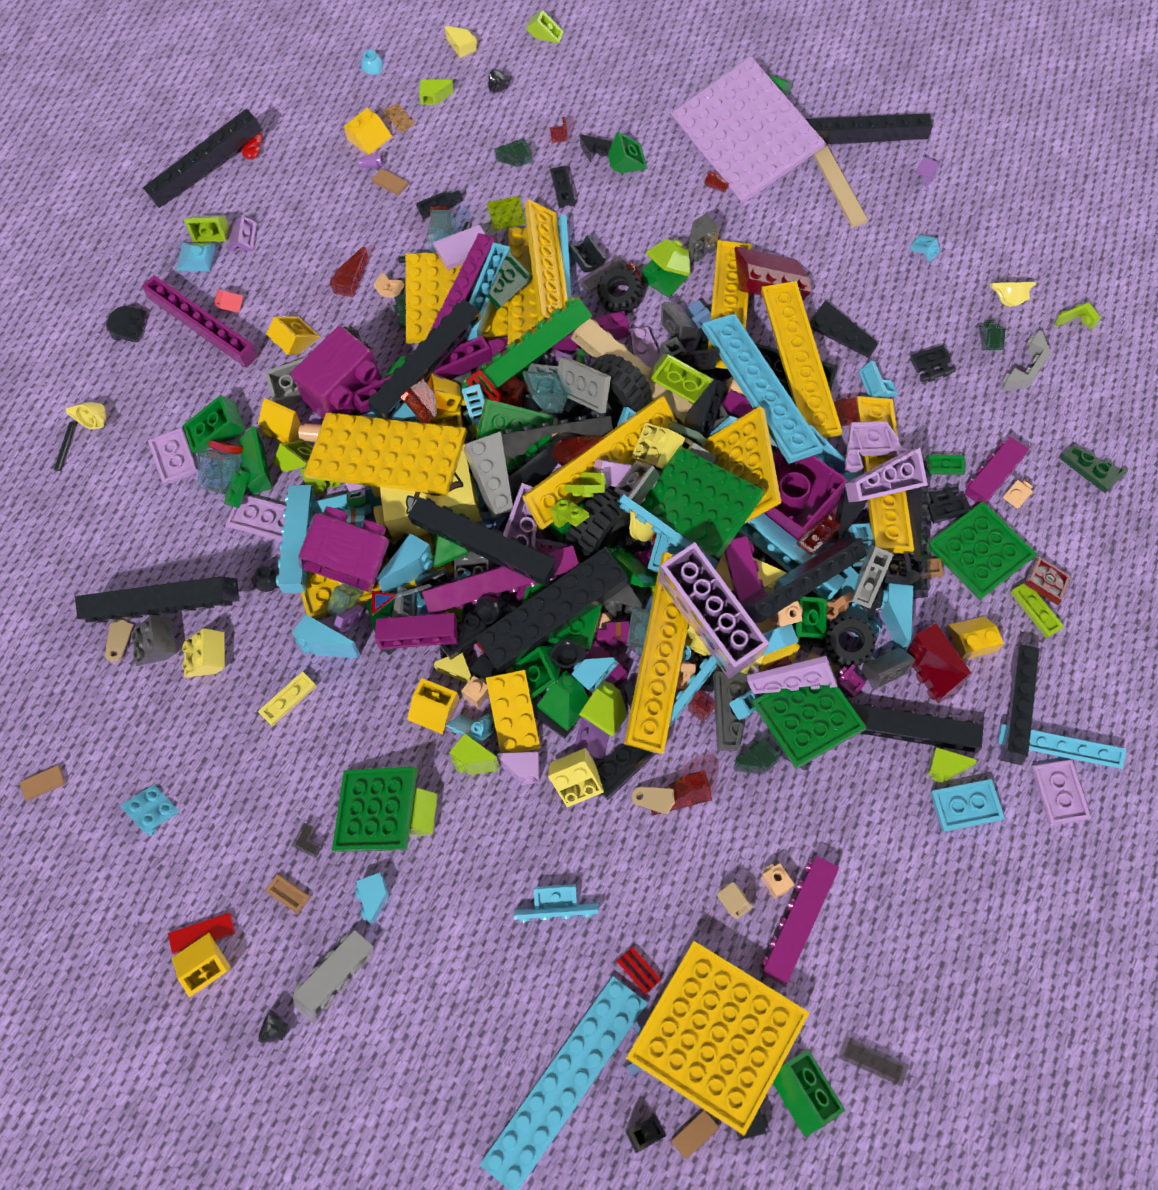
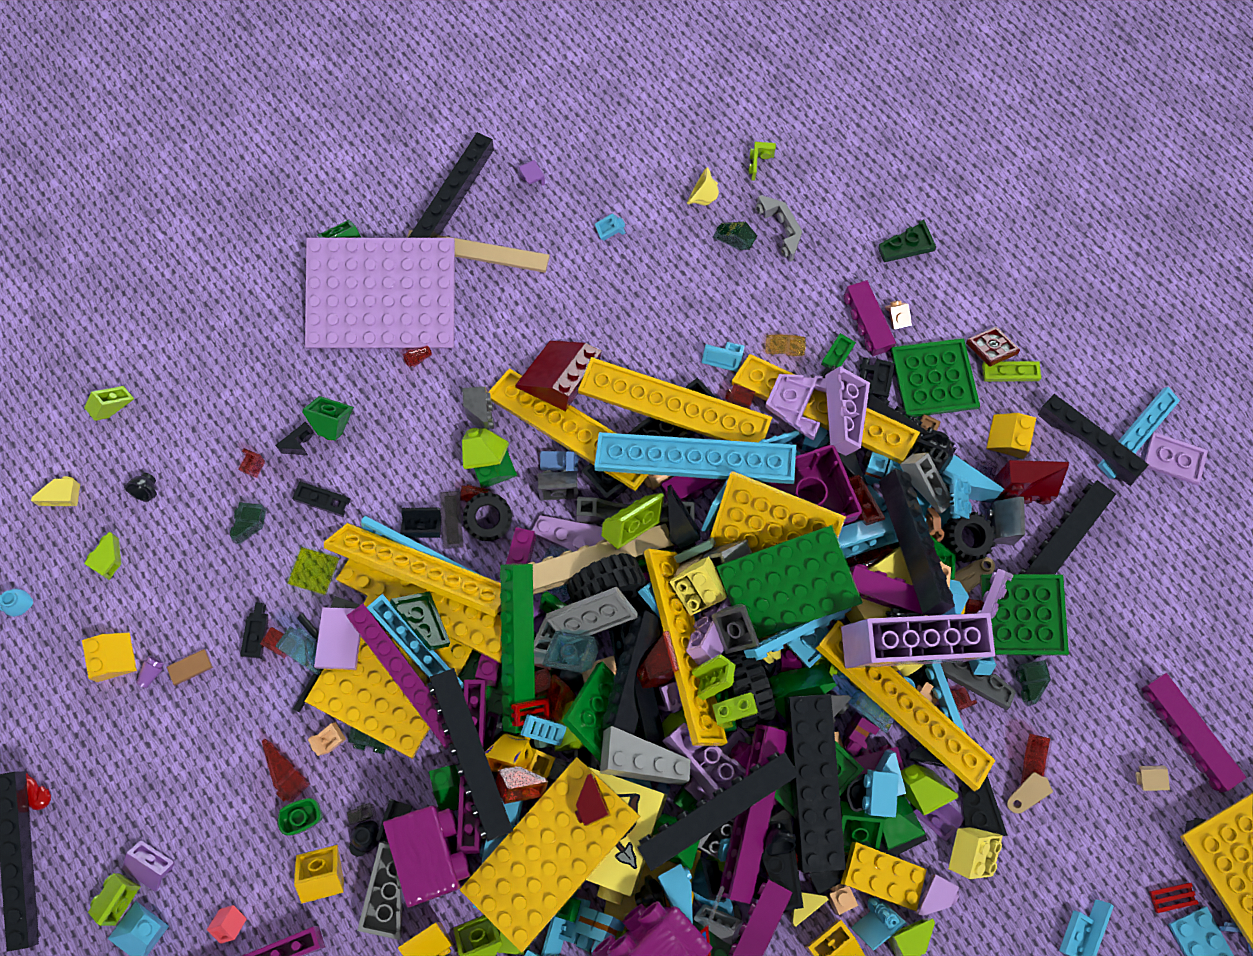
camera: 65 degrees left, 5 degrees up
light nougat brick [299,423,322,442] -> none
clear yellow tile [383,103,414,133] -> none
black tile [680,349,719,370] -> none
light nougat brick [761,864,794,900] -> none
black wing [809,300,879,359] -> none
magenta bracket [836,664,866,698] -> none
black plate [910,345,956,383] -> none
lime slope [927,747,977,782] -> none
medium azure plate [930,779,1005,833] -> none
none -> green piece [277,798,323,836]
none -> dark red slope [575,773,611,826]
none -> clear yellow slope [765,335,806,356]
none -> medium azure brick [862,770,899,818]
none -> medium azure hinge [949,474,972,519]

